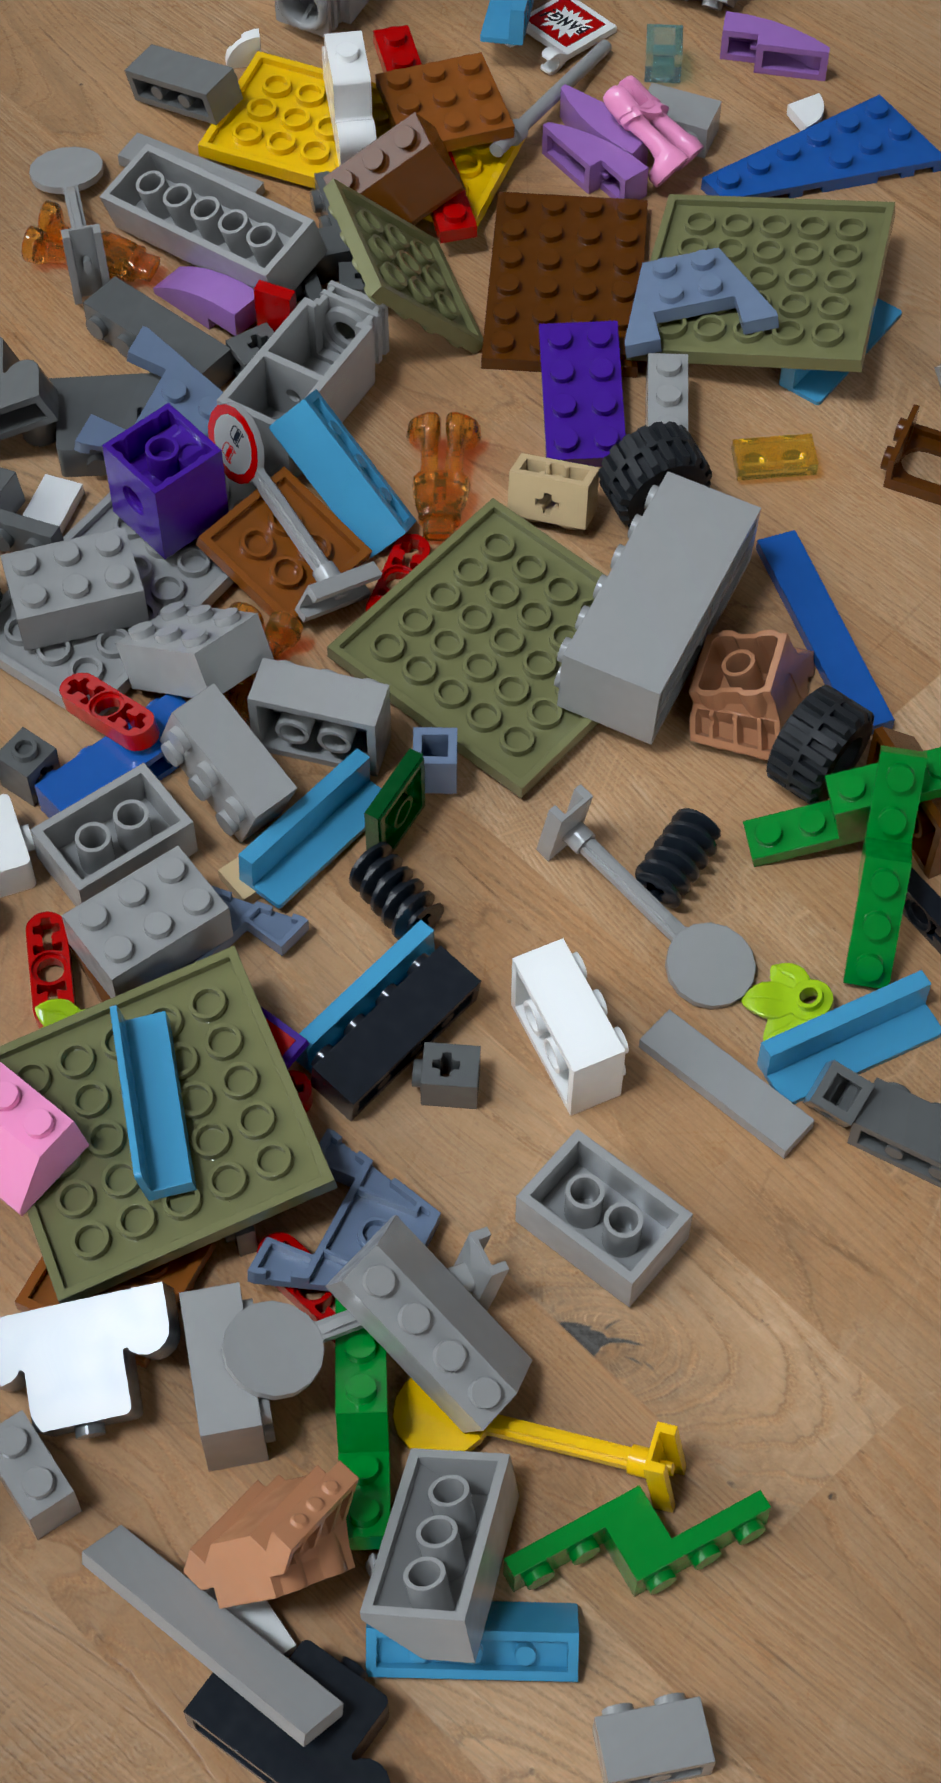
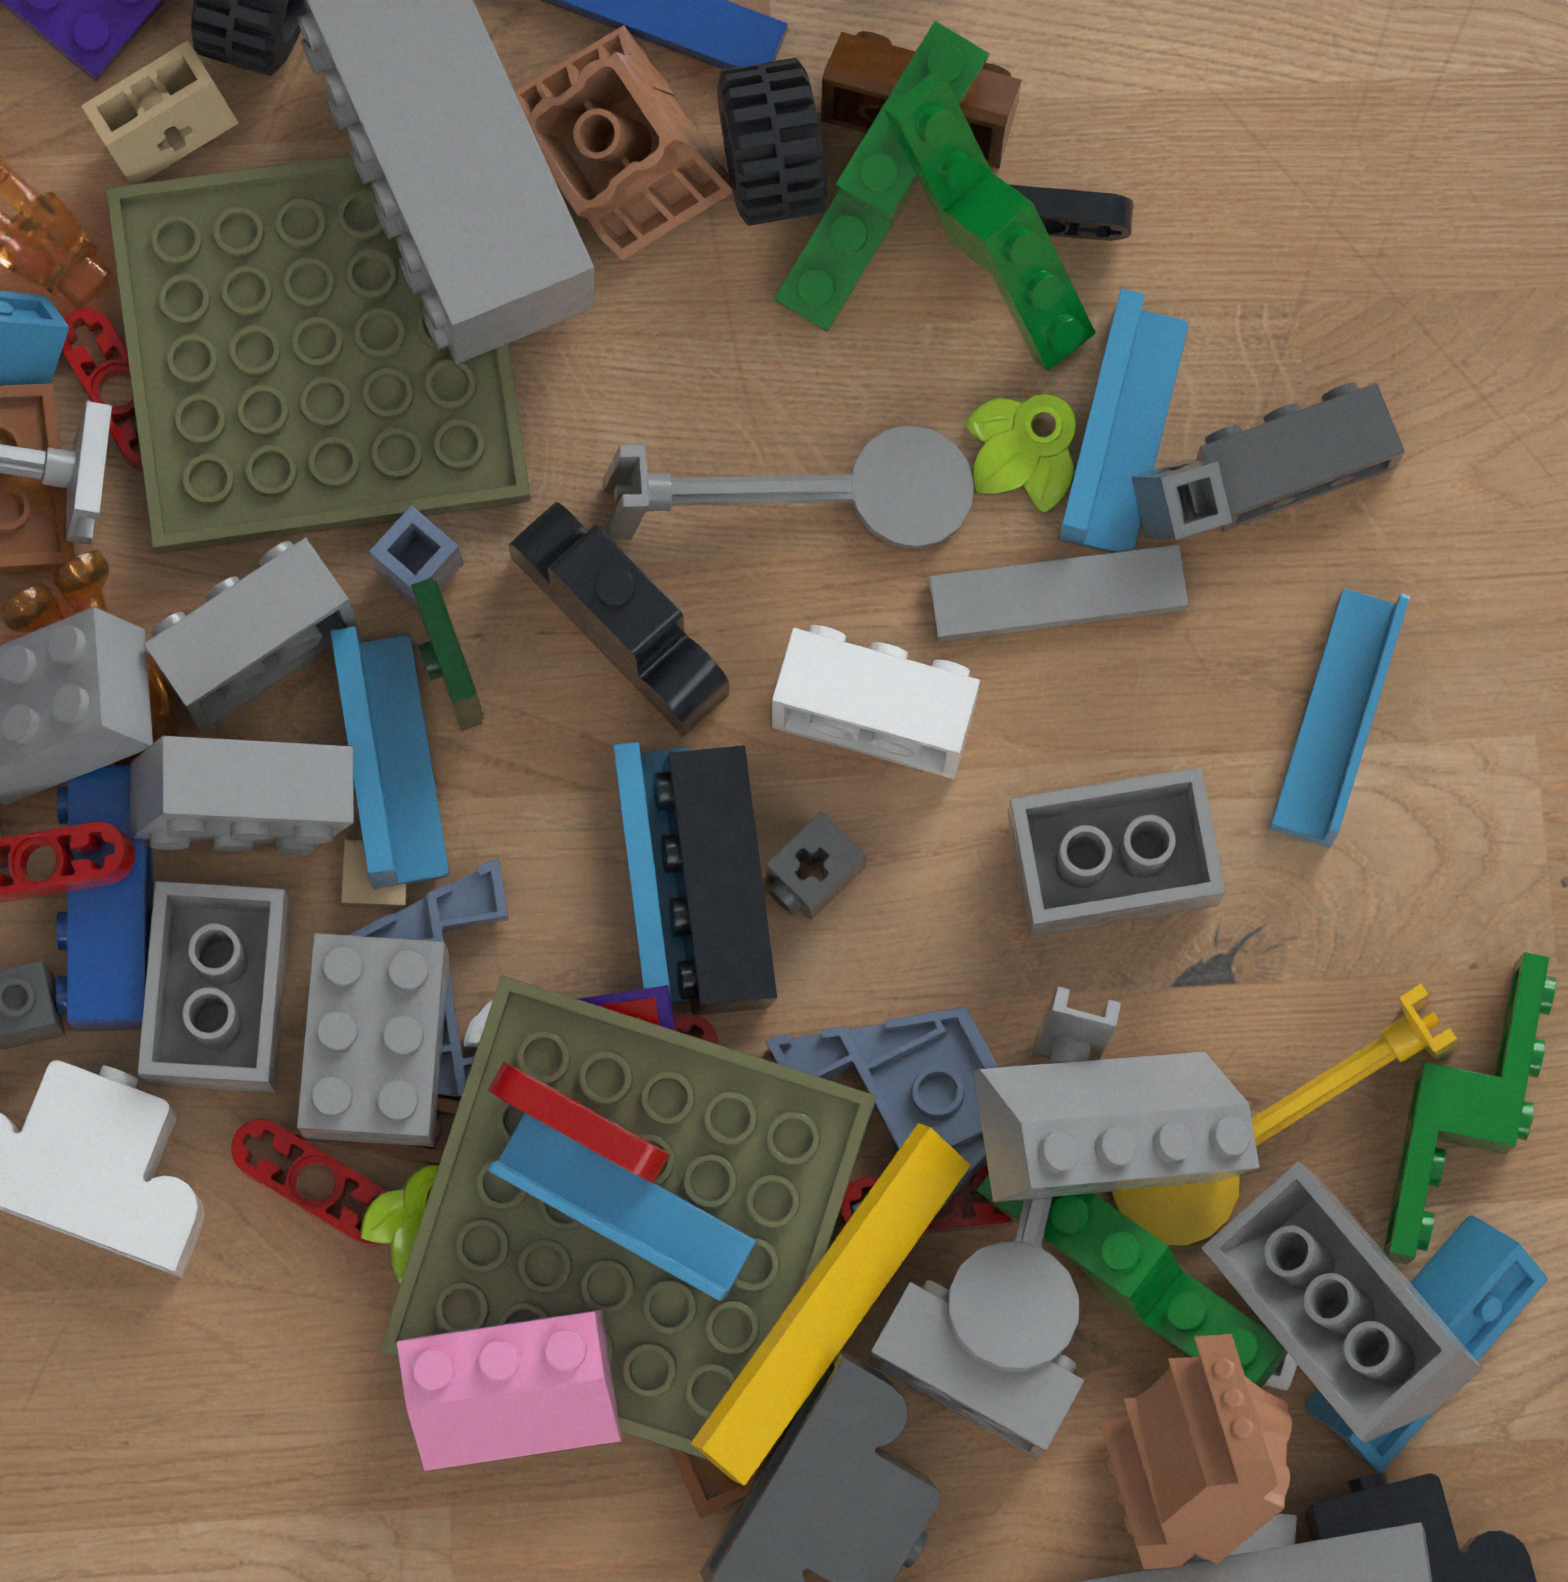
camera: 50 degrees left, 20 degrees up
black piece [349,842,444,940] -> none
black piece [635,808,721,908] -> none
none -> red beam [487,1061,670,1184]
none -> black brick [508,502,729,737]
none -> yellow tile [690,1123,971,1486]
none -> dark azure panel [1269,588,1410,848]

